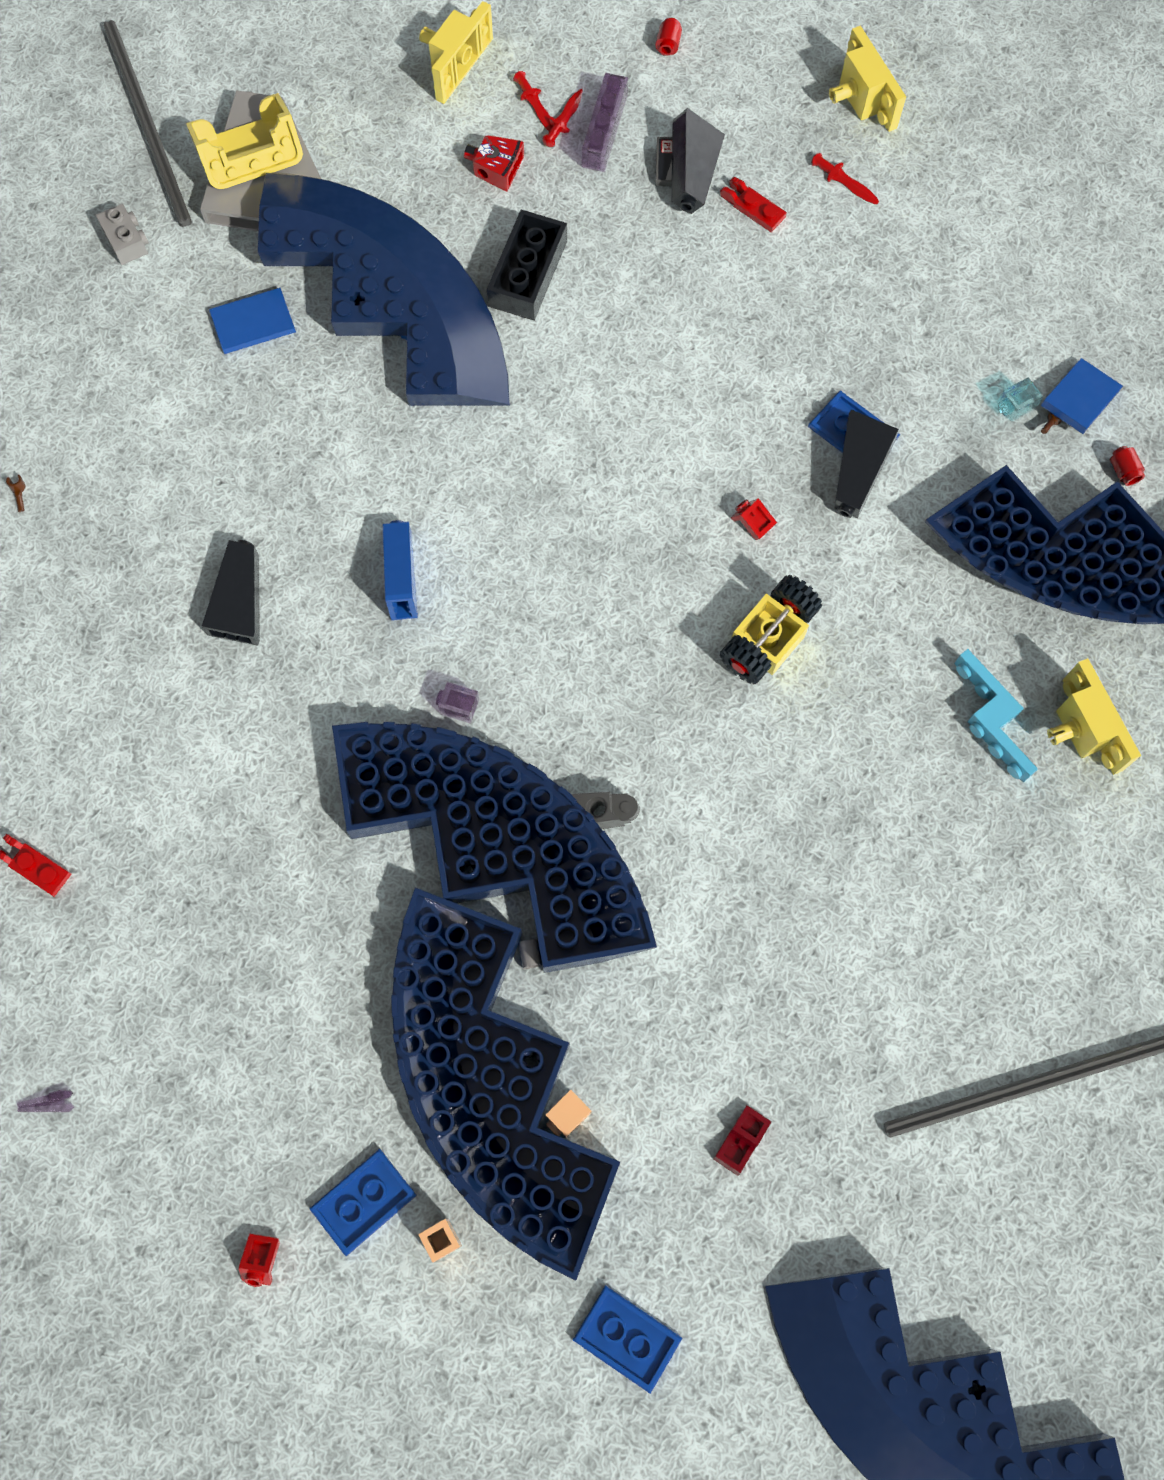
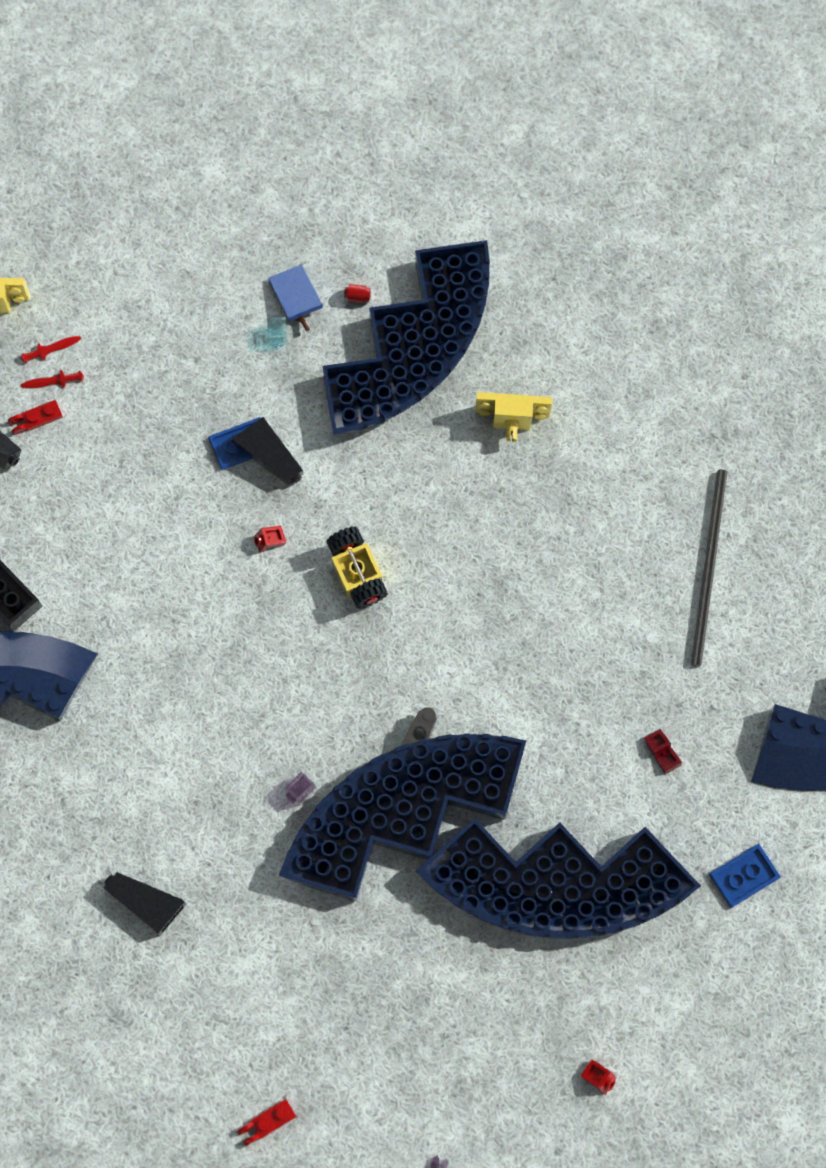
camera: 65 degrees left, 0 degrees up
blue tile [309,1148,417,1257] -> none
blue slope [383,520,418,620] -> none
light nougat brick [418,1219,462,1262] -> none
light grey hinge [518,939,542,969] -> none
light nougat brick [546,1090,592,1138] -> none
medium azure bracket [954,649,1038,783] -> none
none -> red sword [21,370,84,388]

